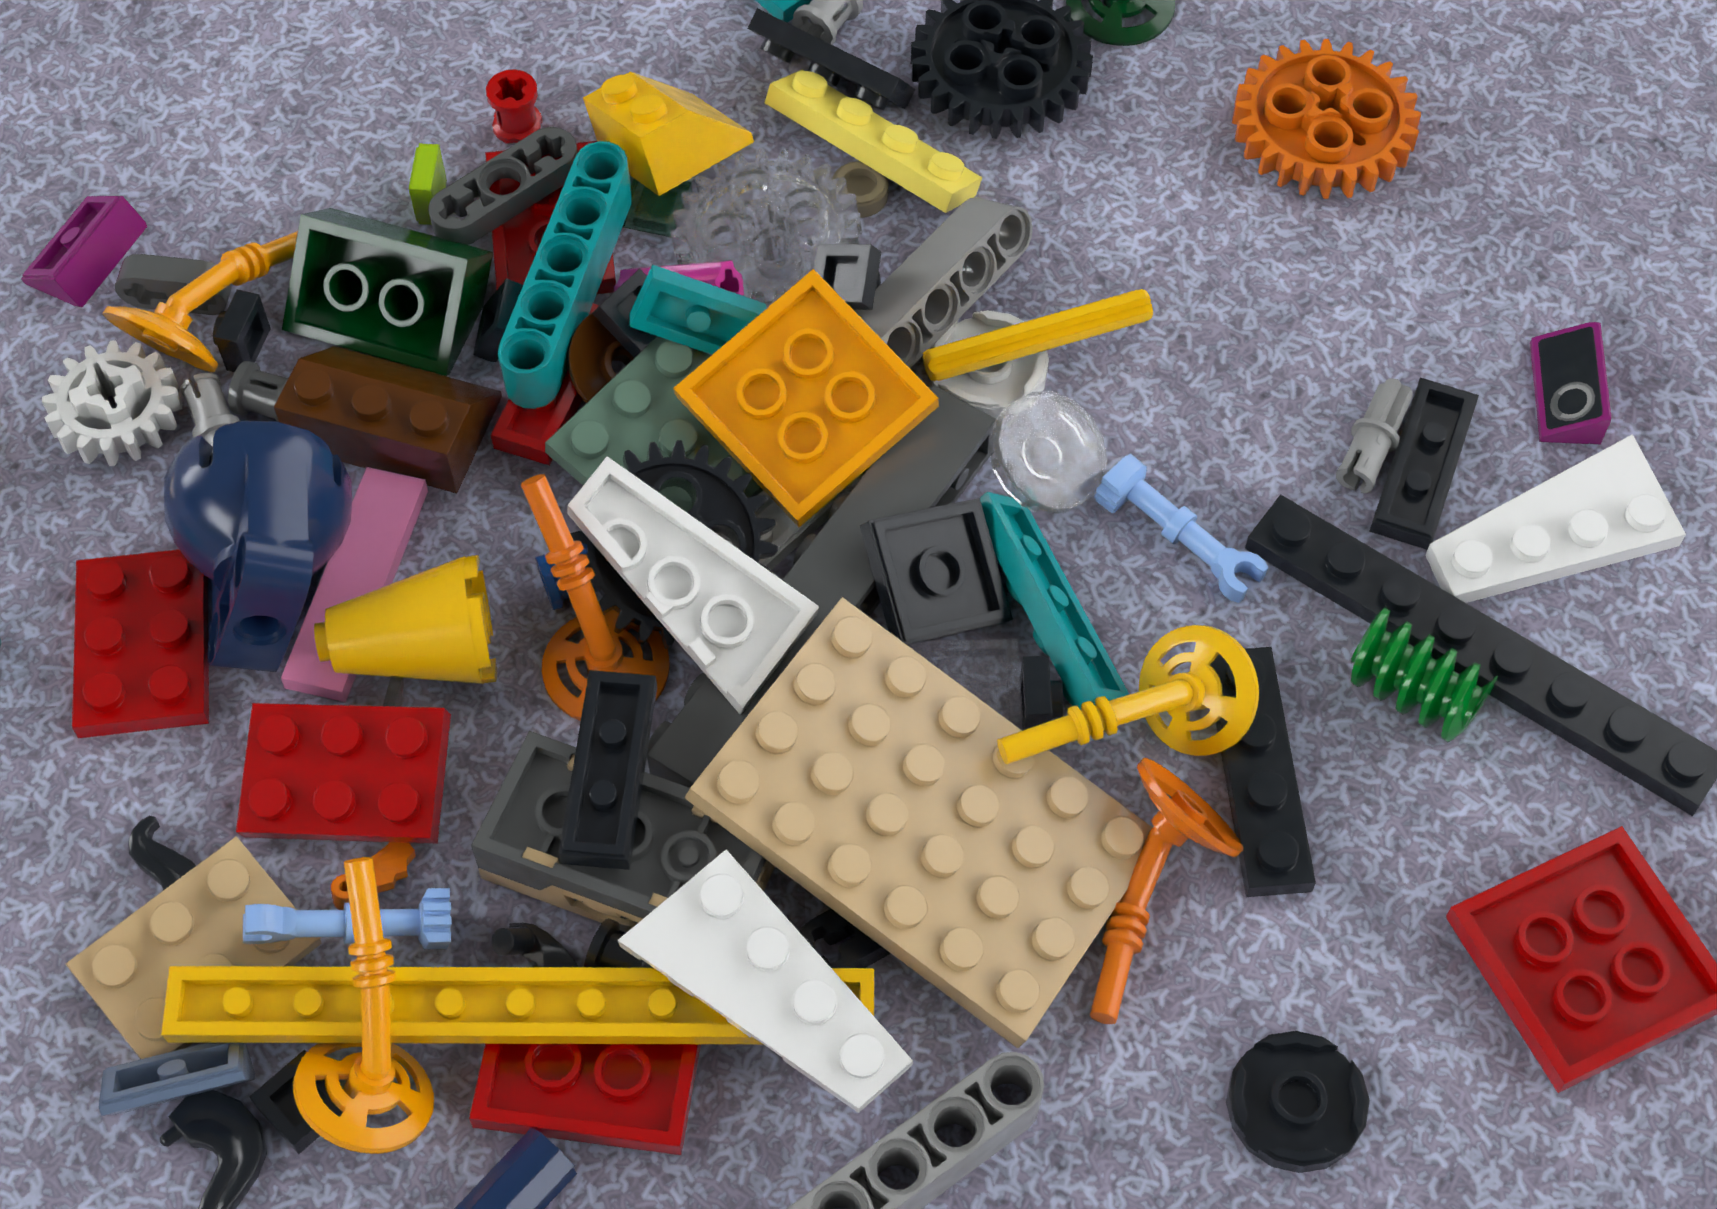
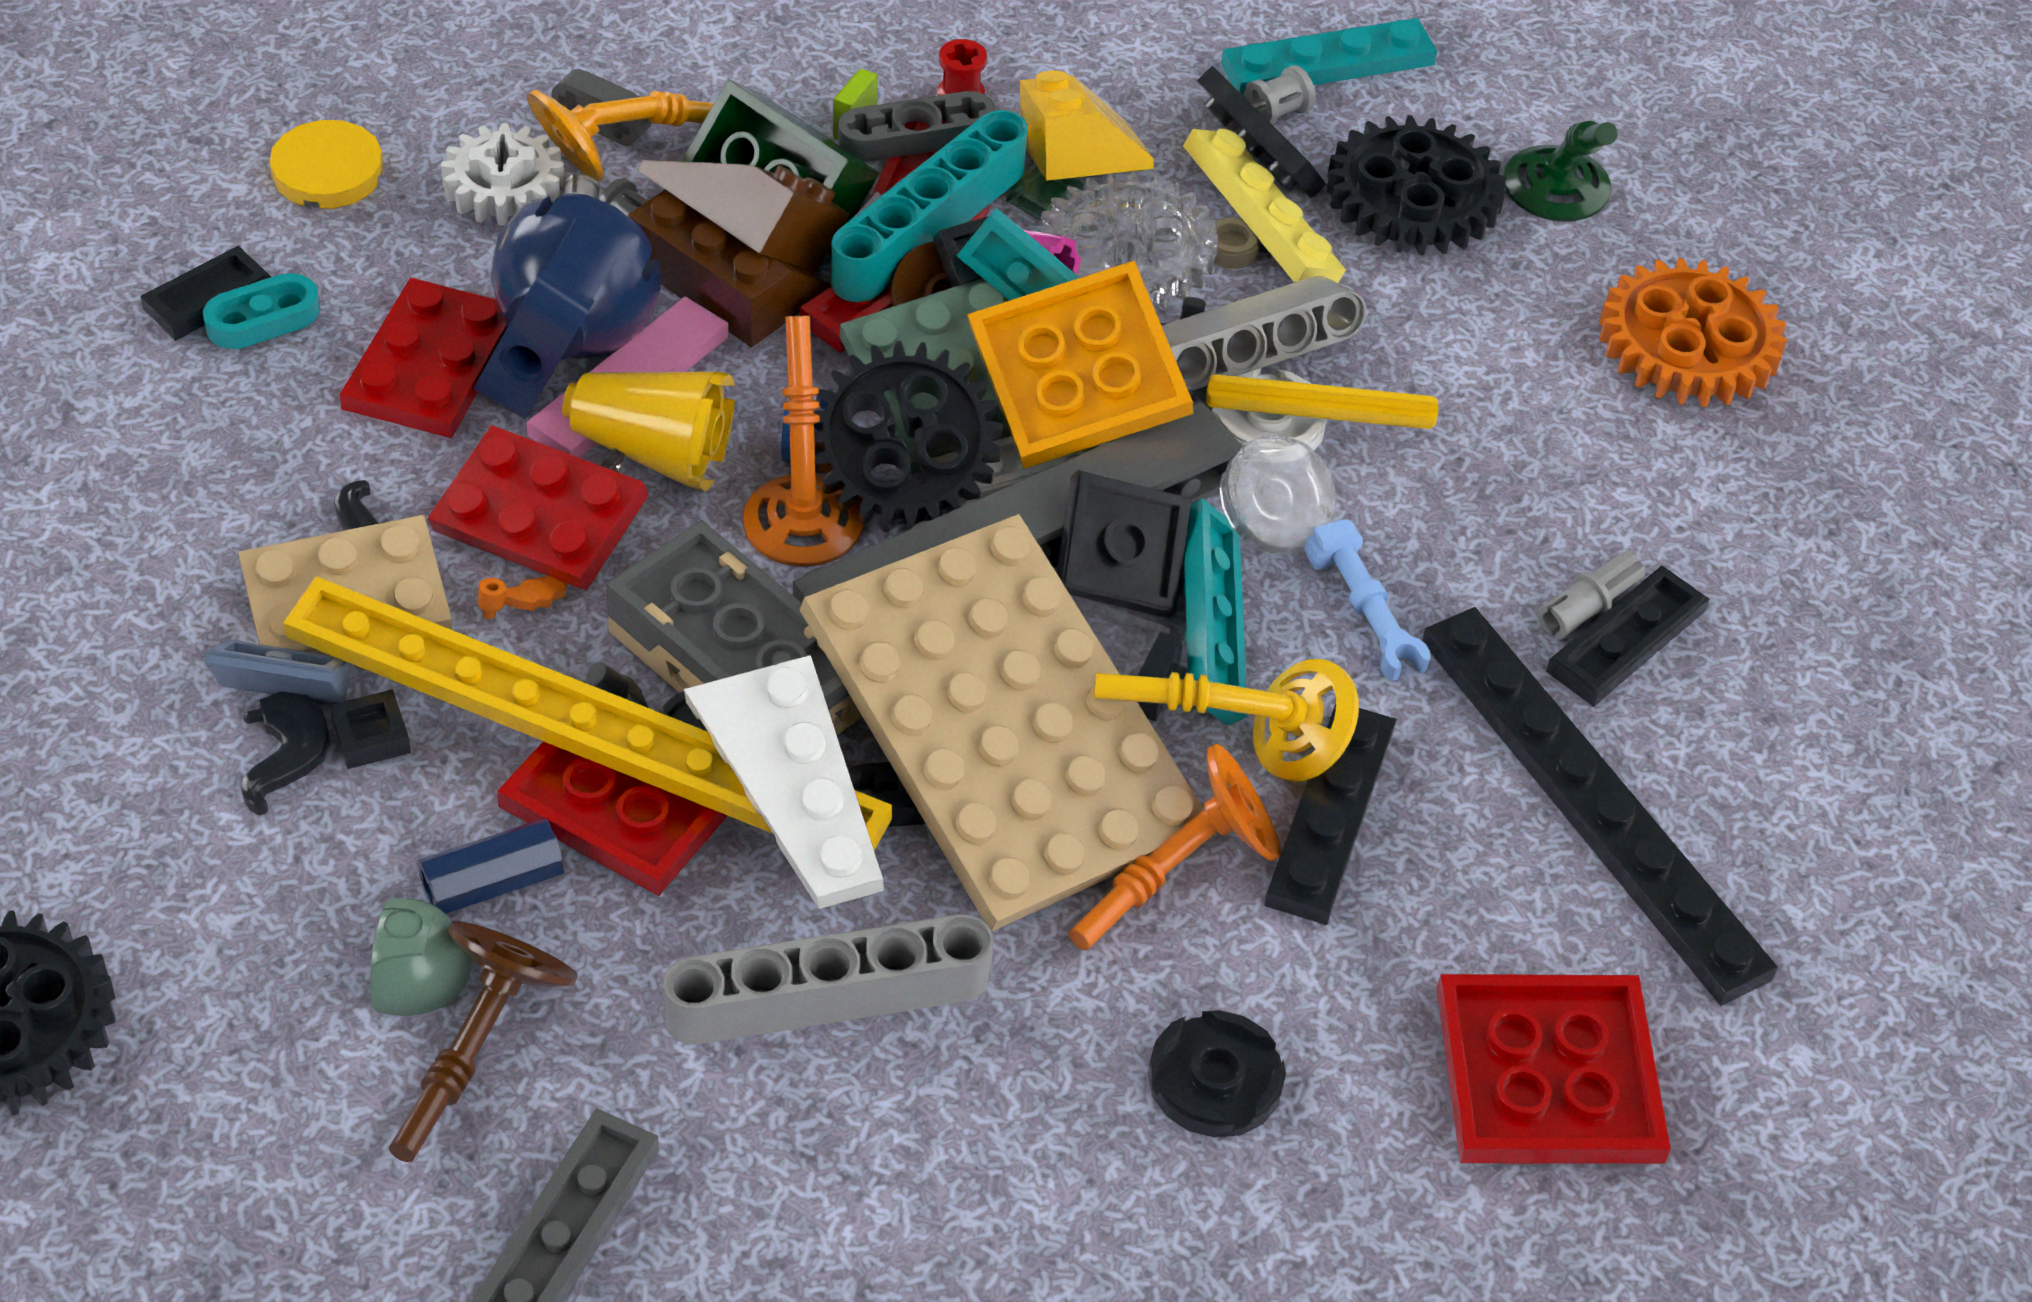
camera: 20 degrees right, 10 degrees down
magenta slope [21,196,147,307] -> none
black plate [213,289,271,372] -> none
light blue piece [243,888,452,950] -> none
light orange dish [293,857,434,1154] -> none
black tile [559,670,657,870] -> none
white wing [567,456,819,715] -> none
plate [814,244,881,310] -> none
green piece [1351,607,1498,742] -> none
white wing [1425,434,1686,603] -> none
slope [1530,322,1611,445] -> none
none -> slope [637,160,850,273]

